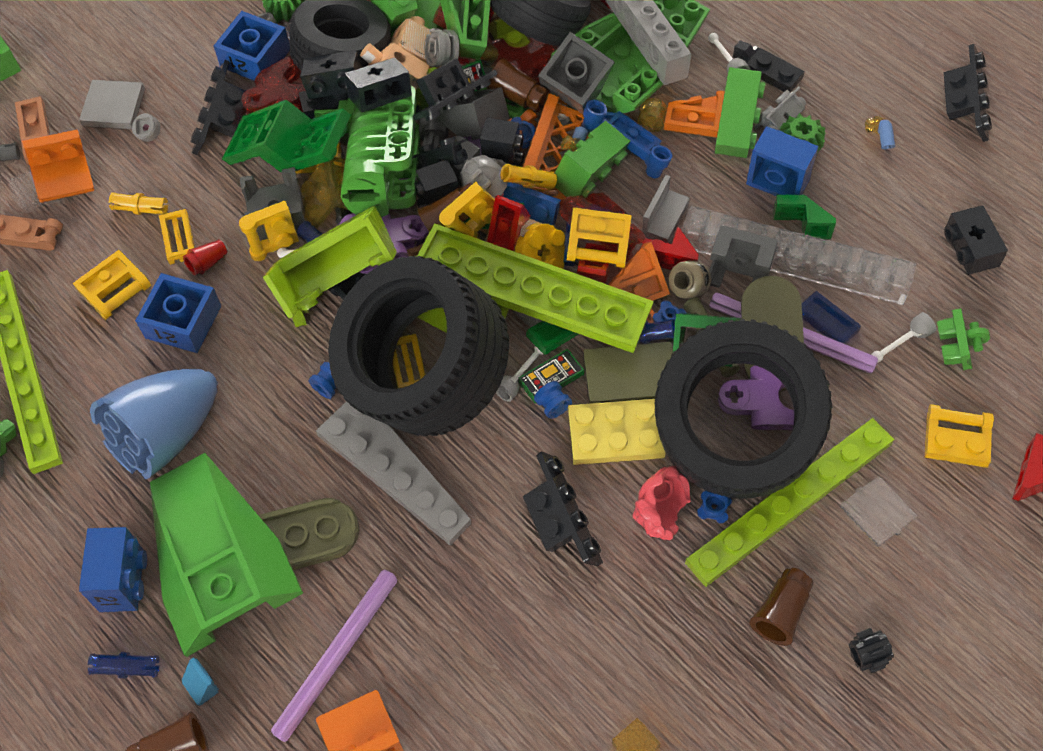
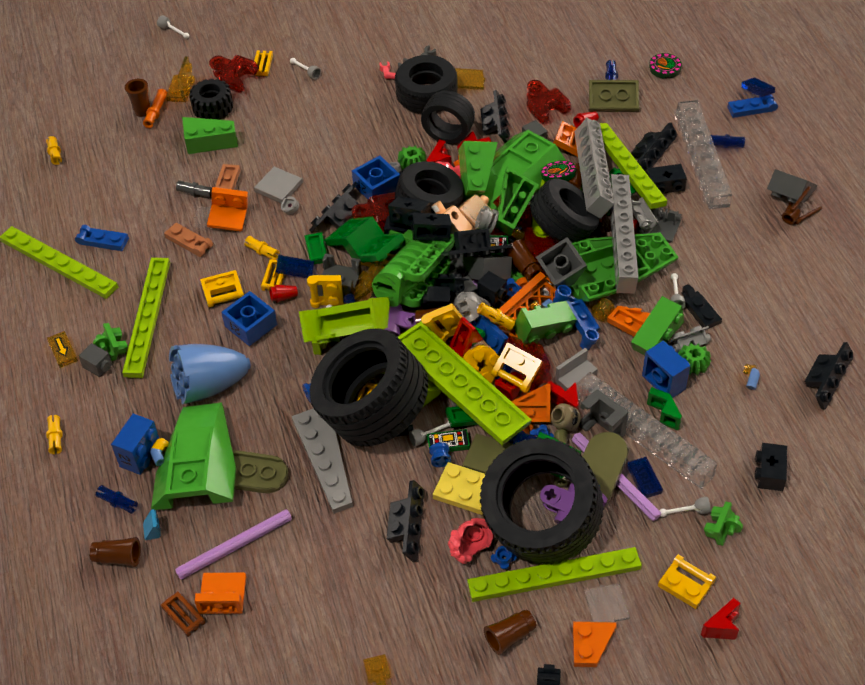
camera: 25 degrees right, 10 degrees down
none -> arm [150,438,169,466]
none -> clear blue tile [275,255,314,278]
none -> green tile [304,232,327,265]
none -> orange wing [573,621,616,667]

